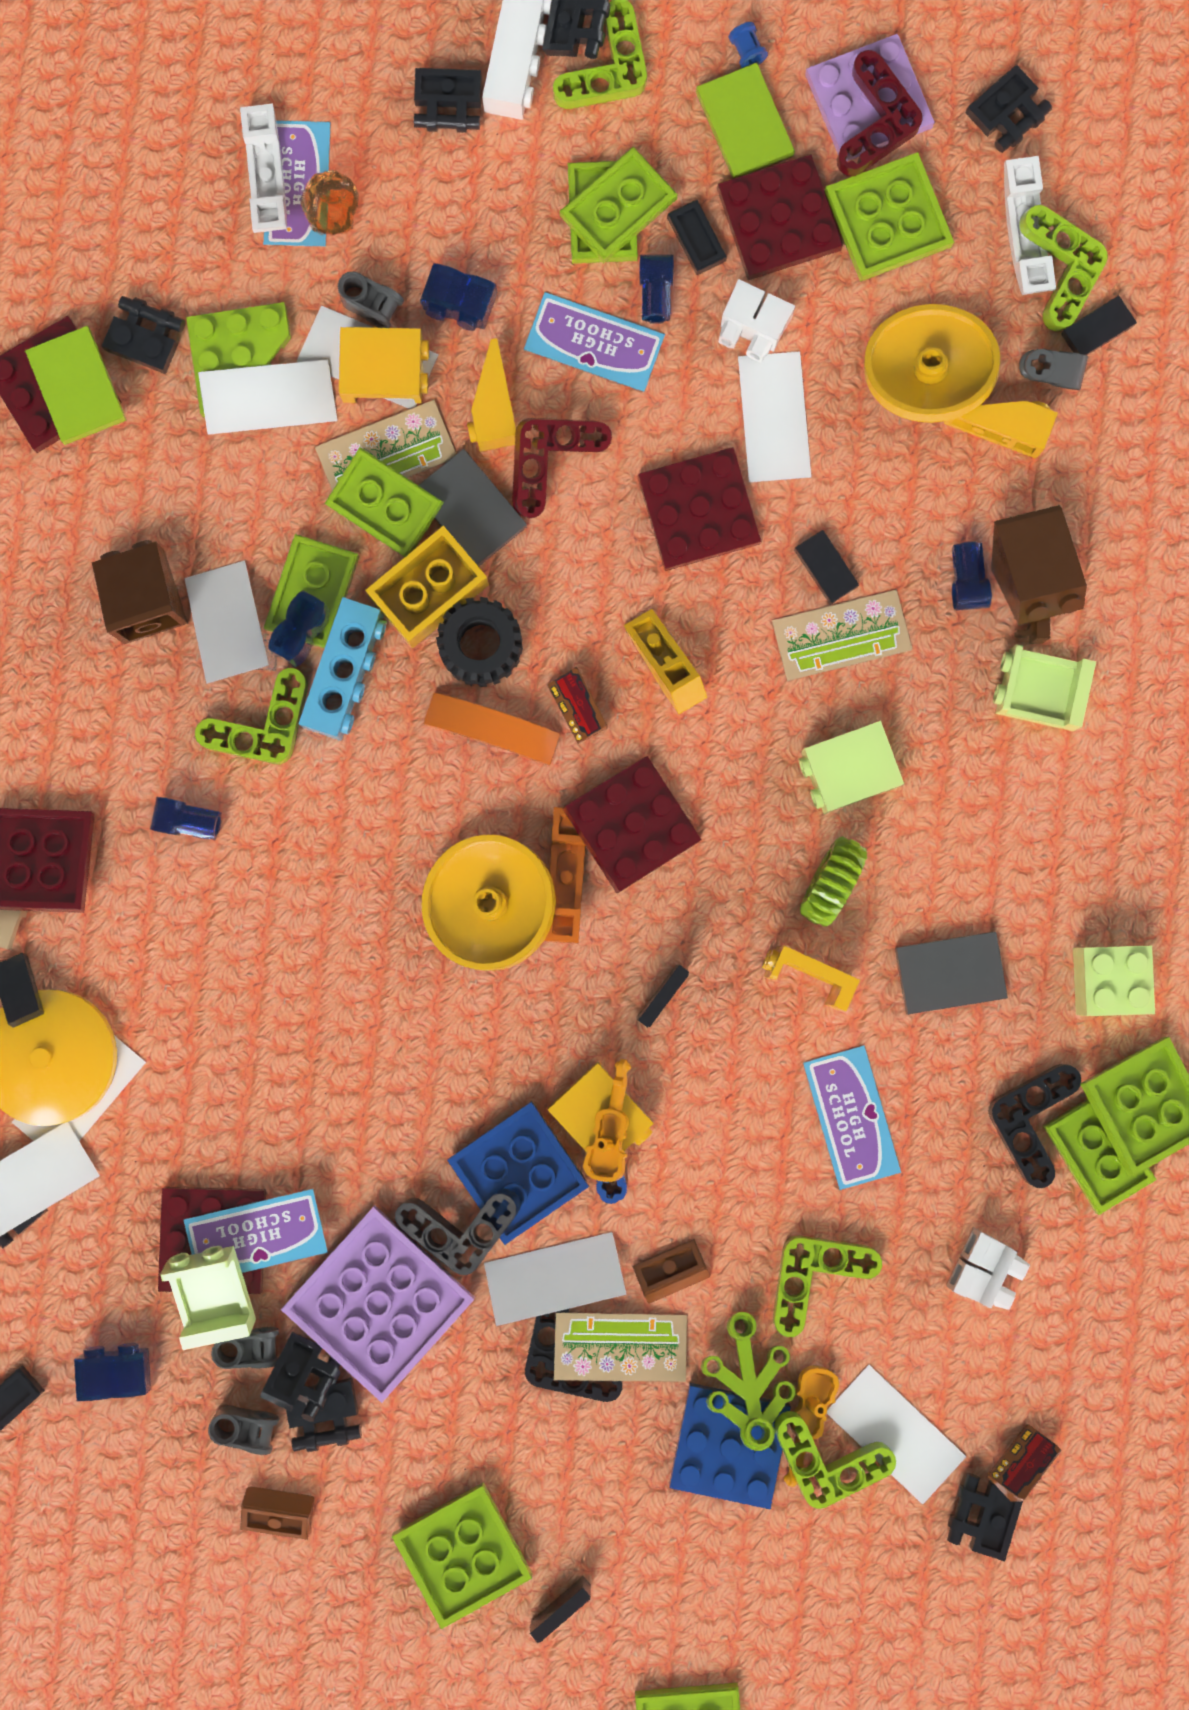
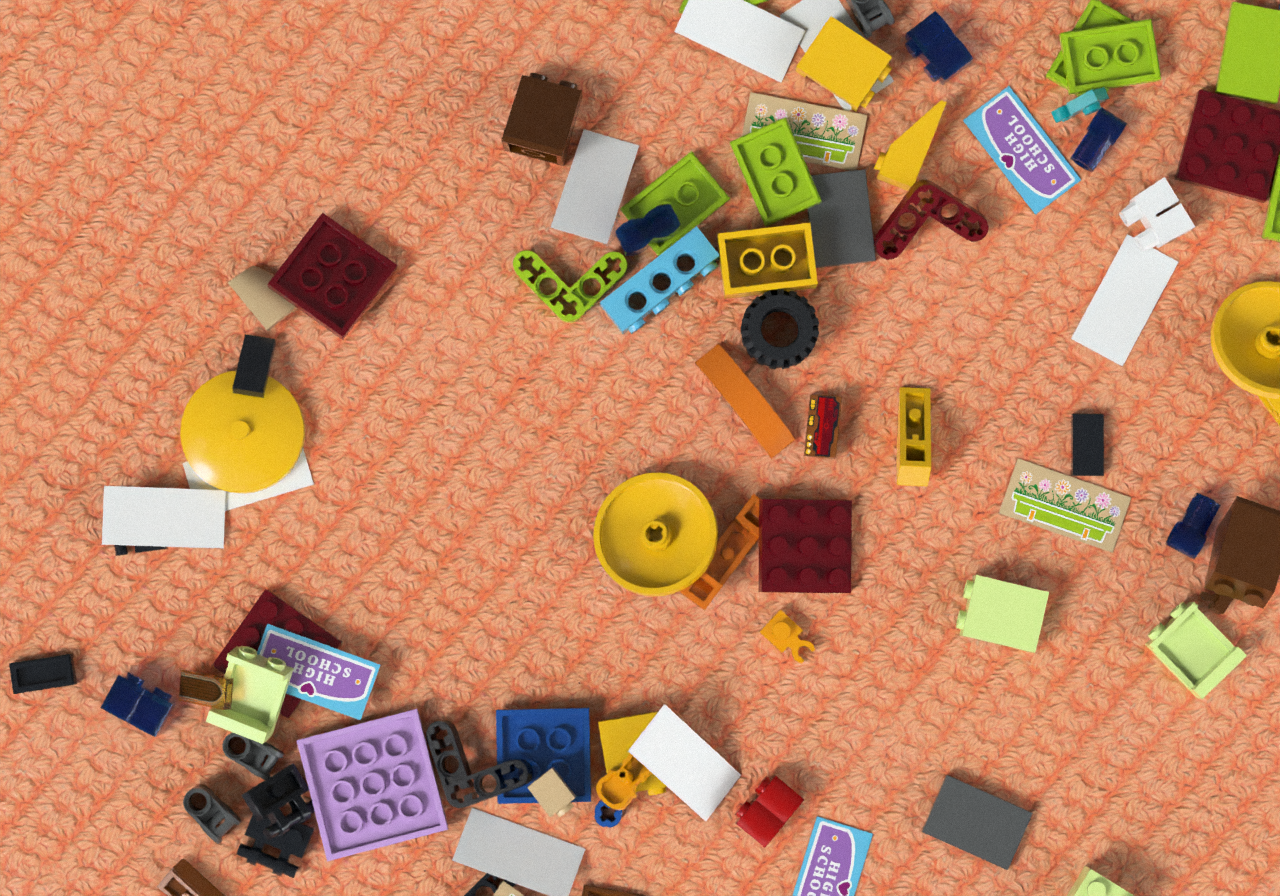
camera: 40 degrees right, 0 degrees up
clear blue piece [150,797,222,840] -> none
black tile [636,964,689,1028] -> none
dark red plate [638,447,761,571] -> none
black tile [667,200,727,275] -> none
yellow panel [761,945,860,1012] -> none
lime gear [800,836,867,927] -> none
none -> tile [179,669,234,710]
none -> tan brick [527,767,576,818]
none -> white sticker [628,704,741,821]
none -> red brick [735,775,804,848]
none -> light orange plate [759,609,815,664]
none -> teal plate [1051,87,1109,123]

